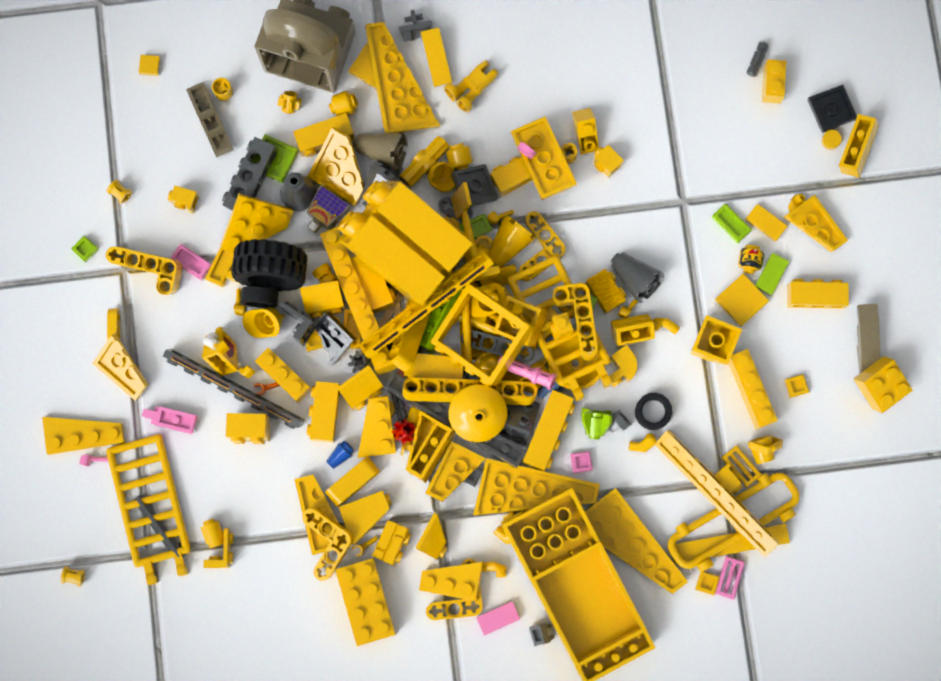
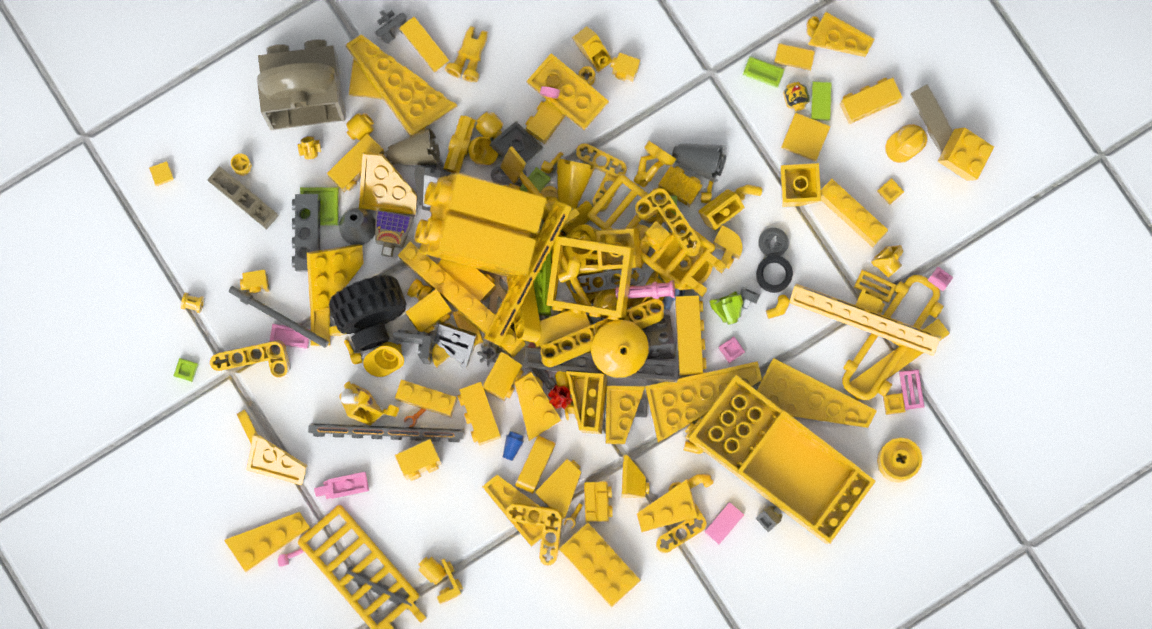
camera: 25 degrees left, 0 degrees up
none -> dark grey bar [228,286,329,348]
none -> yellow arm [558,256,581,283]
none -> yellow piece [633,140,676,188]
none -> dark grey gear [758,227,789,256]
none -> yellow wheel [877,437,923,483]
none -> yellow piece [885,124,927,163]
none -> bright pink tile [928,267,953,291]

